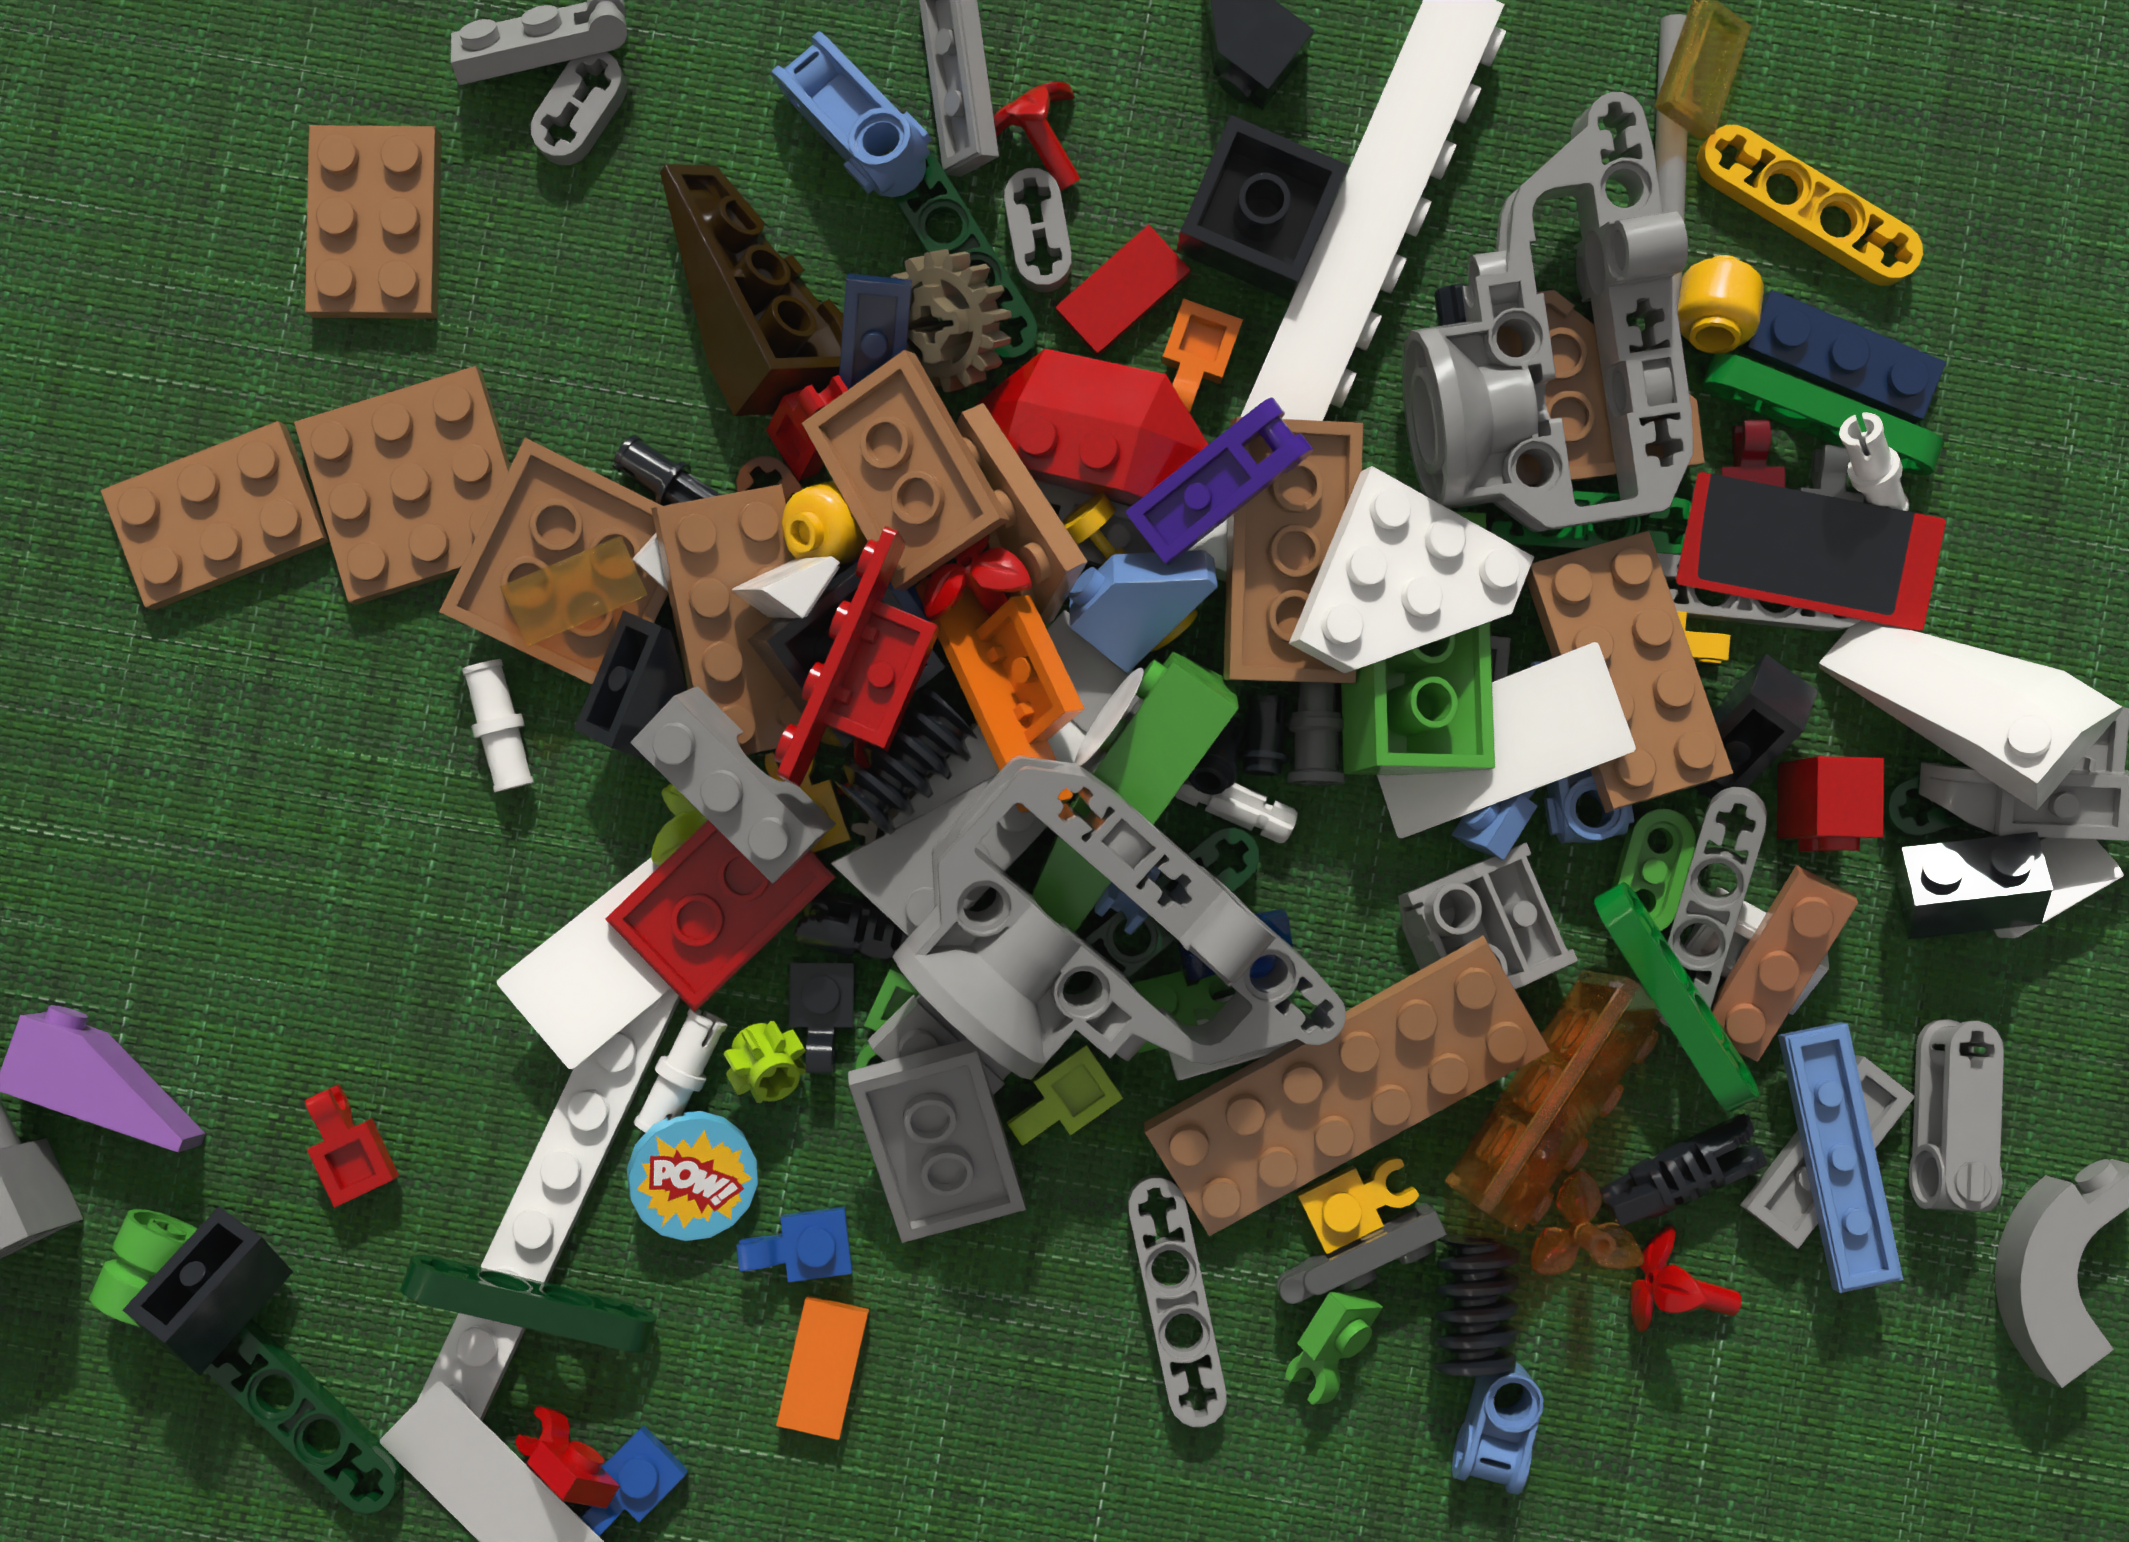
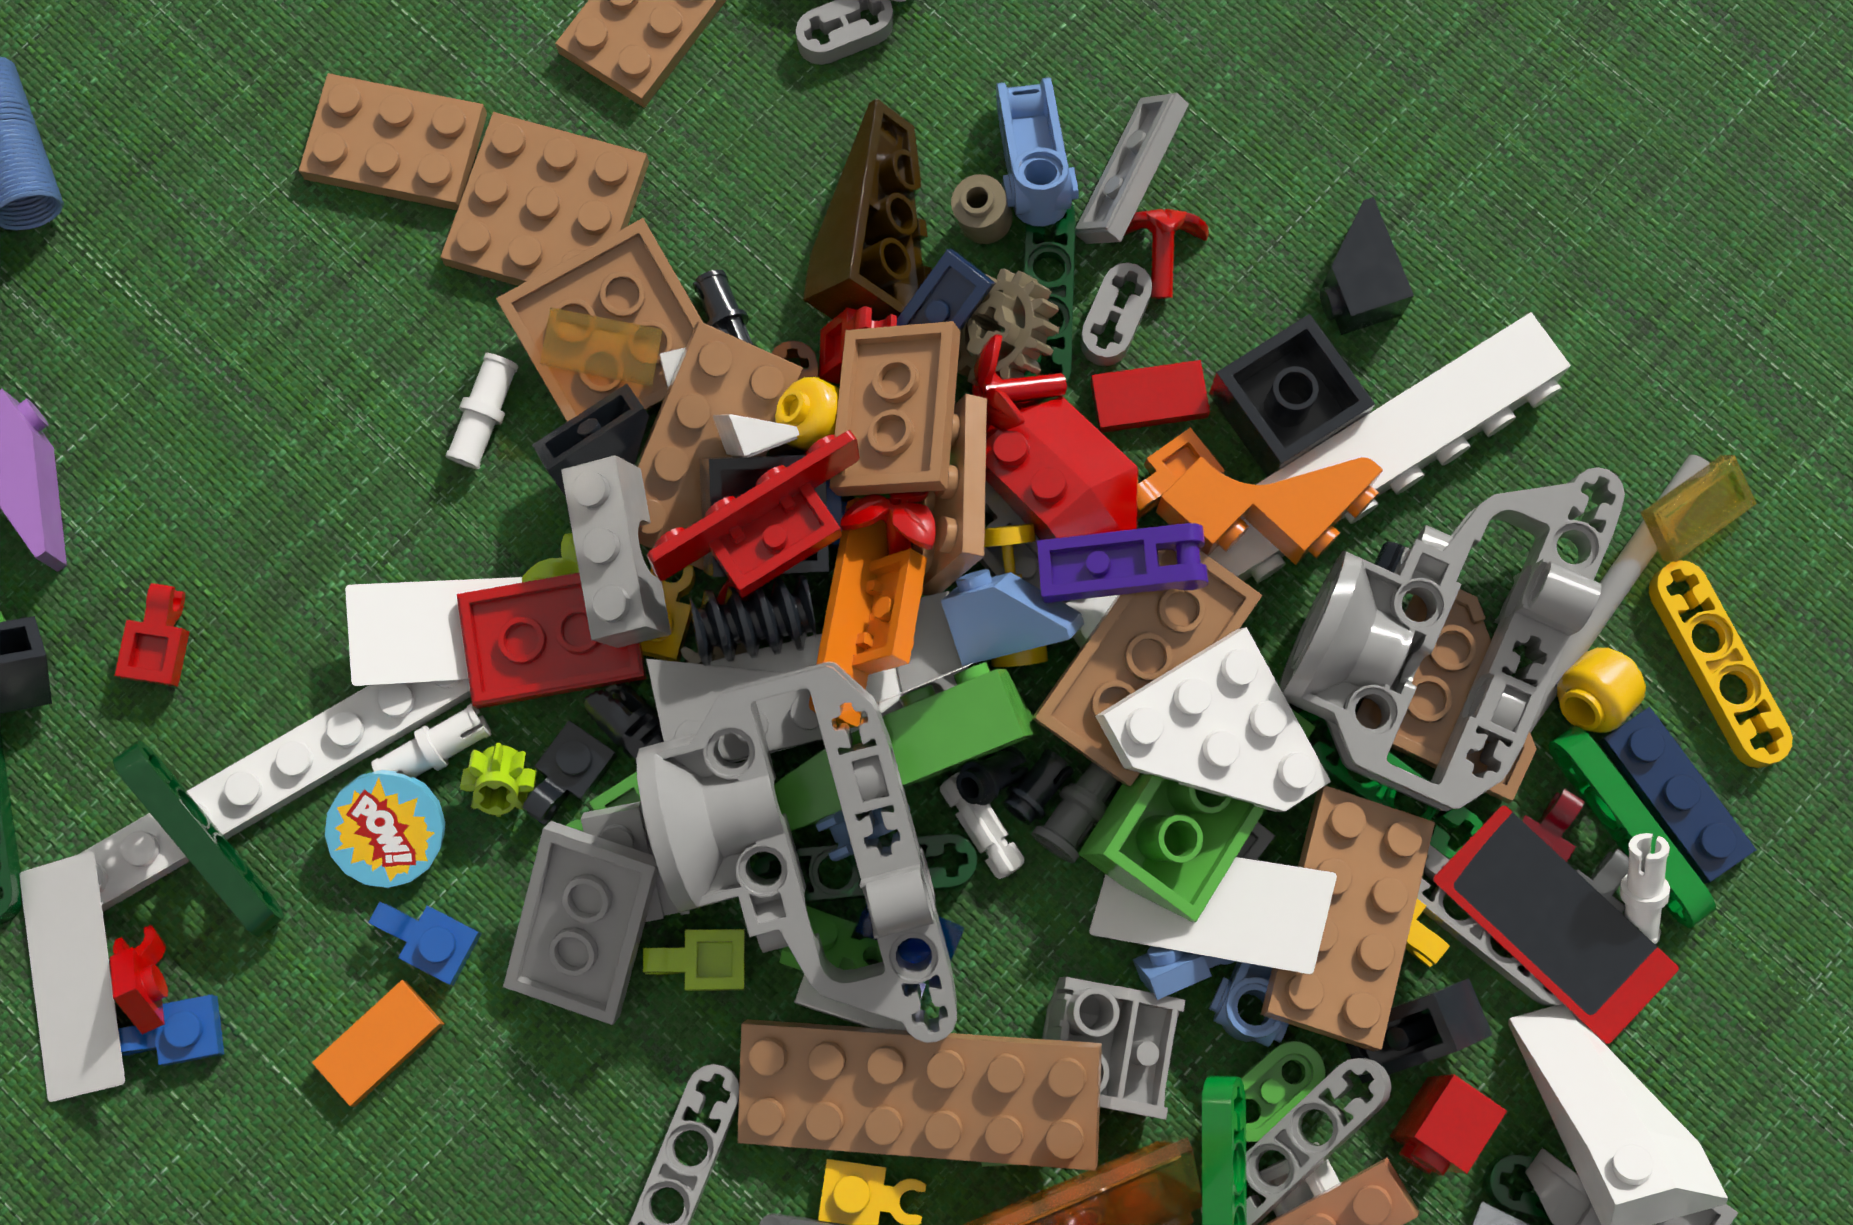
camera: 40 degrees right, 10 degrees down
none -> dark tan brick [951,174,1013,244]
none -> red plant [971,334,1067,429]
none -> orange arch [1156,457,1383,565]

